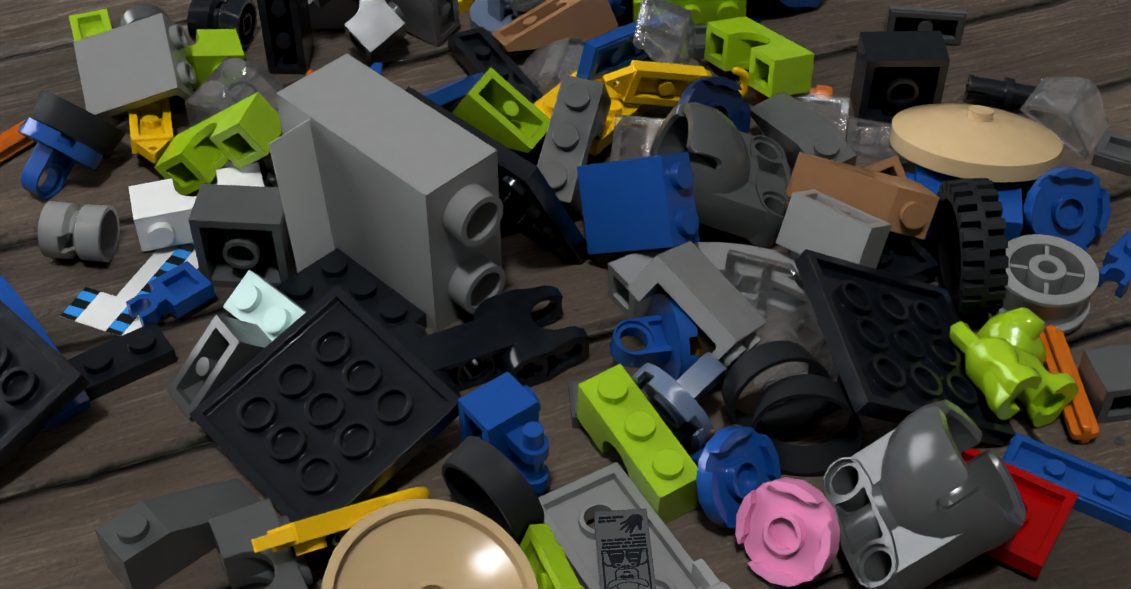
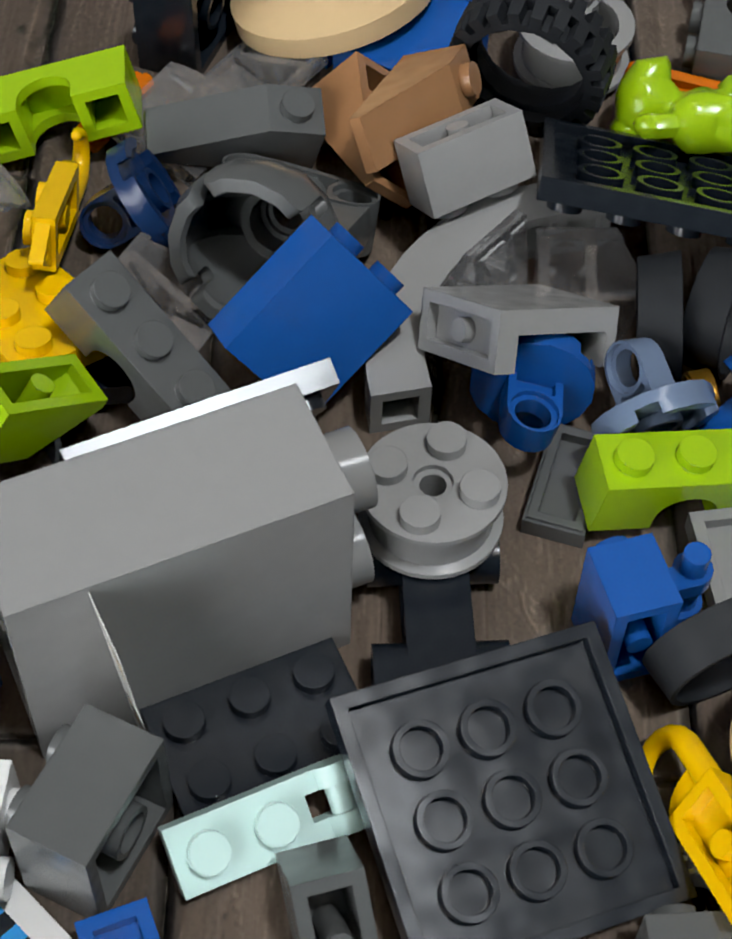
camera: 70 degrees left, 10 degrees up
none -> light grey wheel [358,421,508,579]

